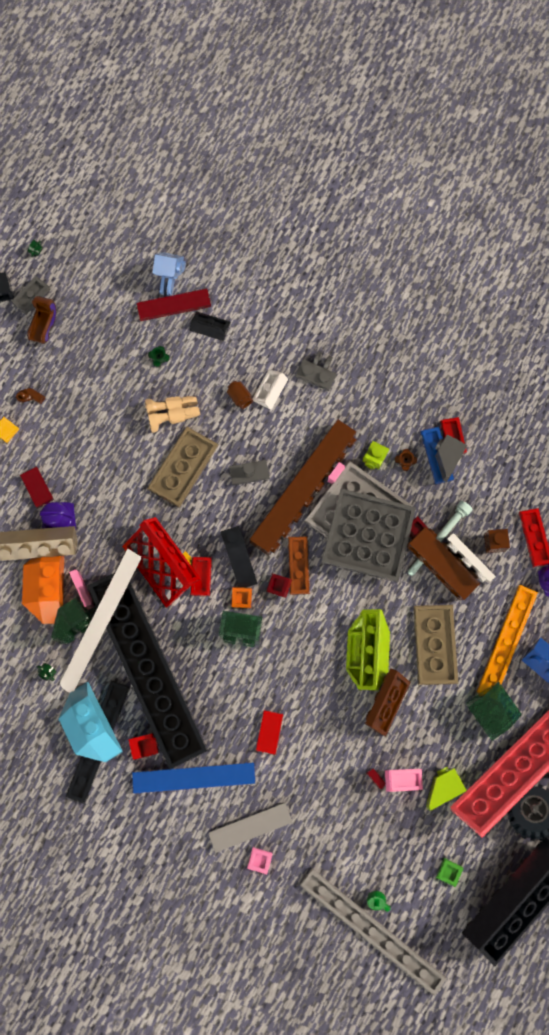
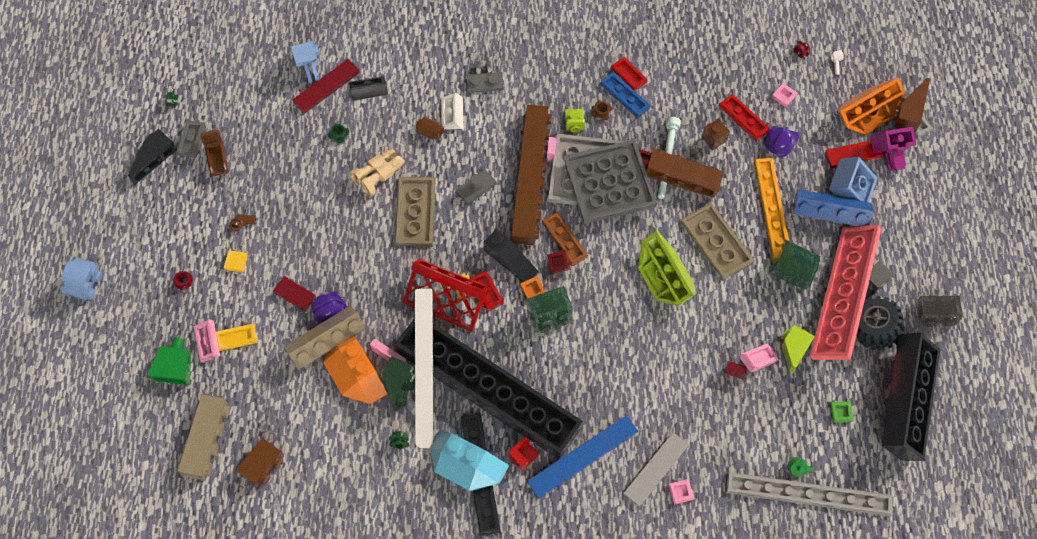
camera: 30 degrees left, 10 degrees down
red tile [256,710,284,755] -> none
reddish brown plate [365,668,411,737] -> none
dark grey slope [435,435,467,482] -> none
white plate [447,533,496,583] -> none

